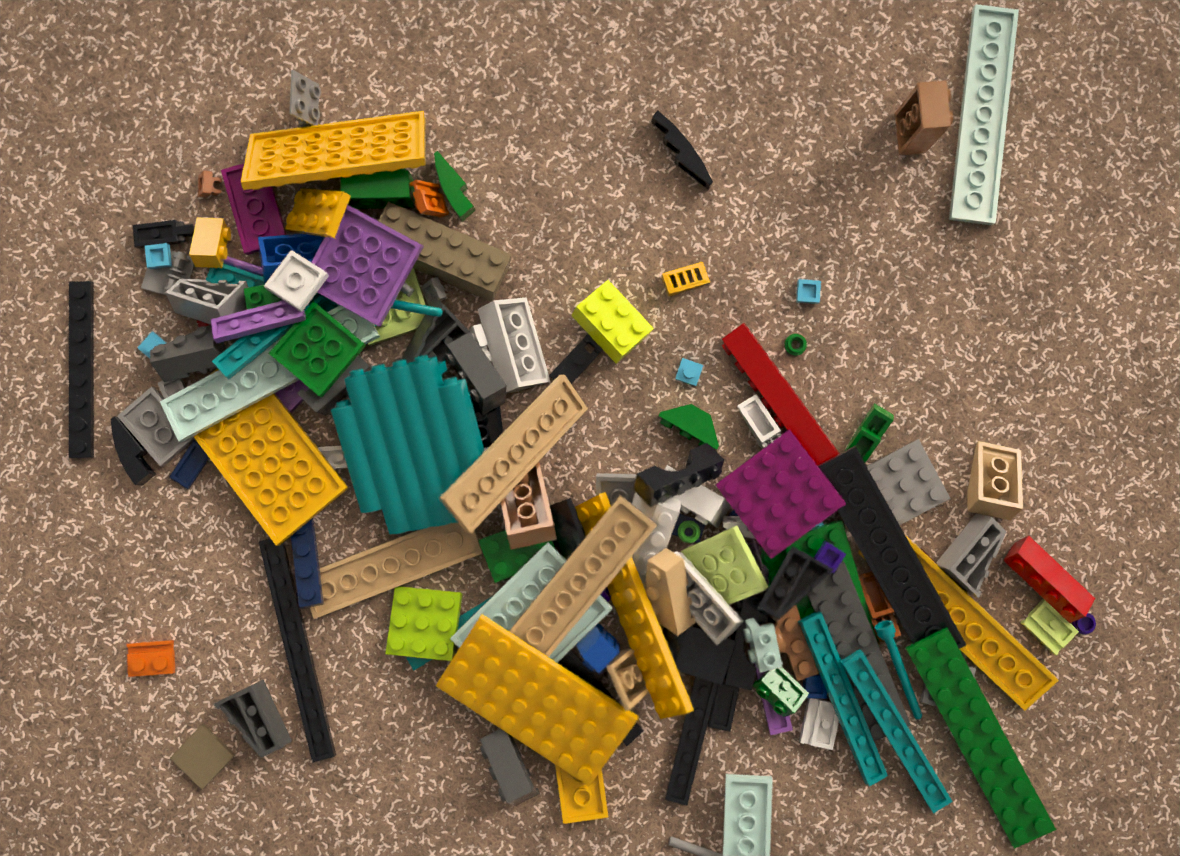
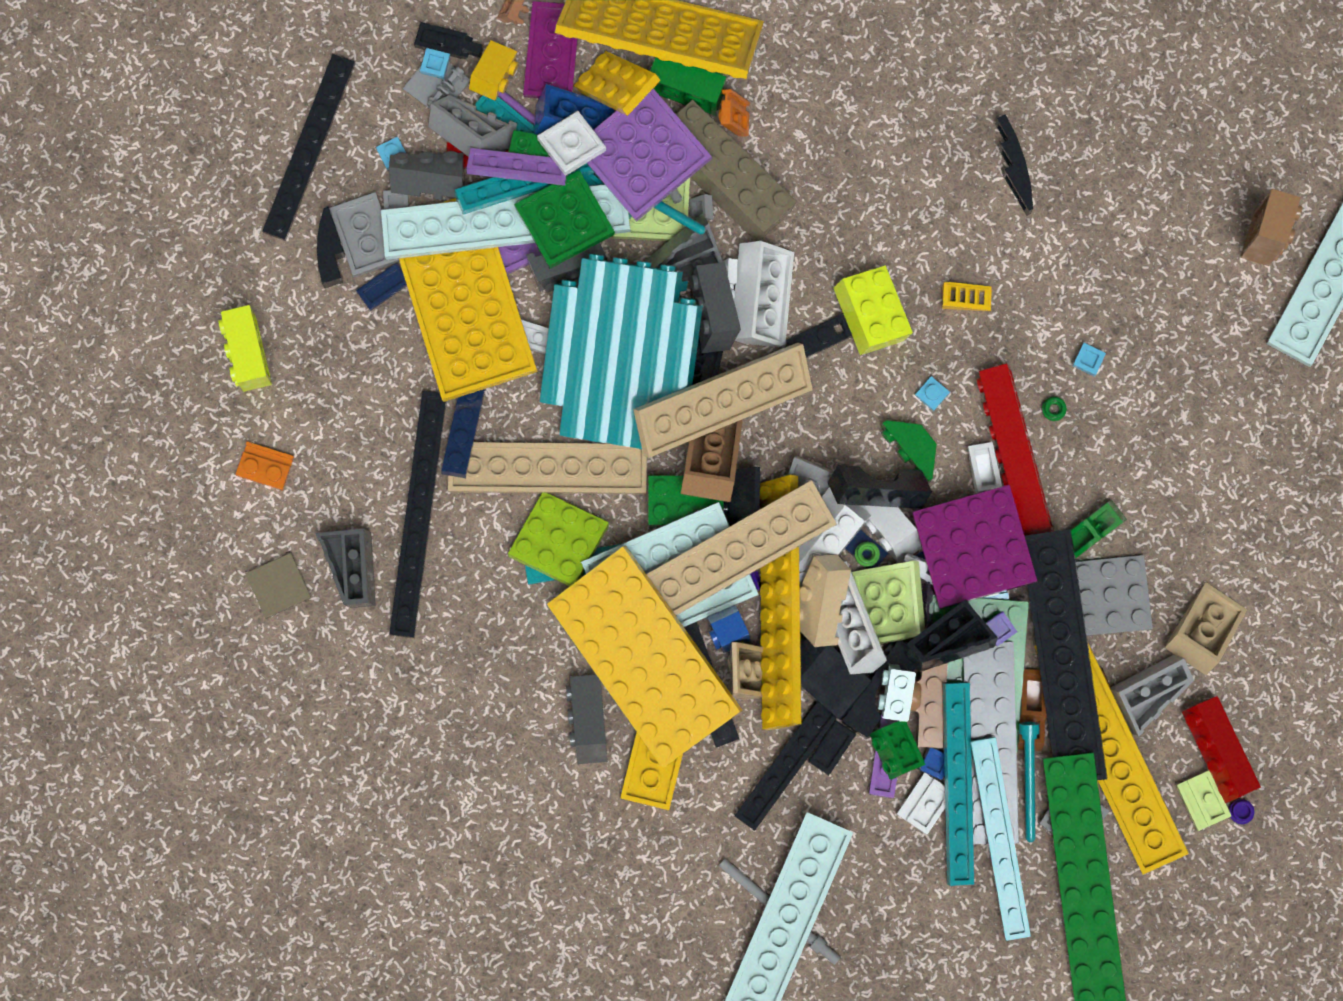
camera: 20 degrees right, 5 degrees down
green slope [434,151,476,222] -> none
none -> neon yellow brick [218,305,272,392]

